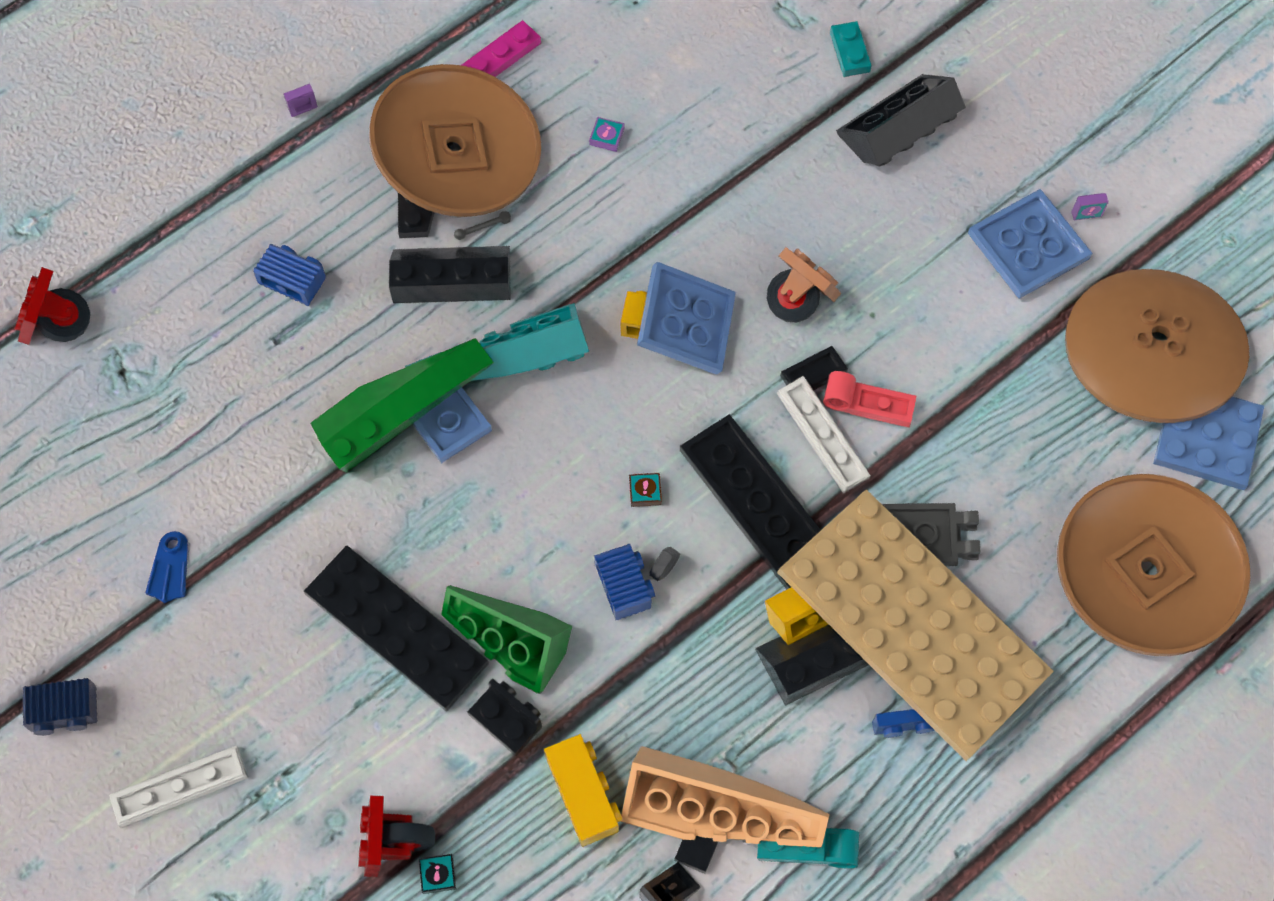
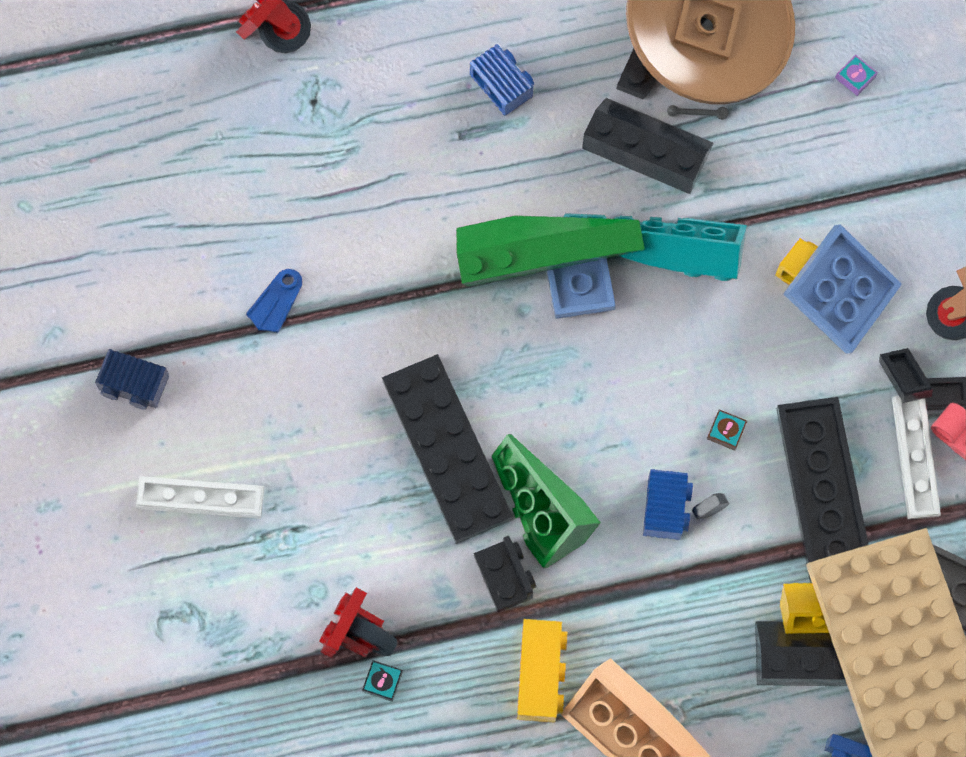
camera: 25 degrees right, 5 degrees up
none -> black tile [879,348,933,403]

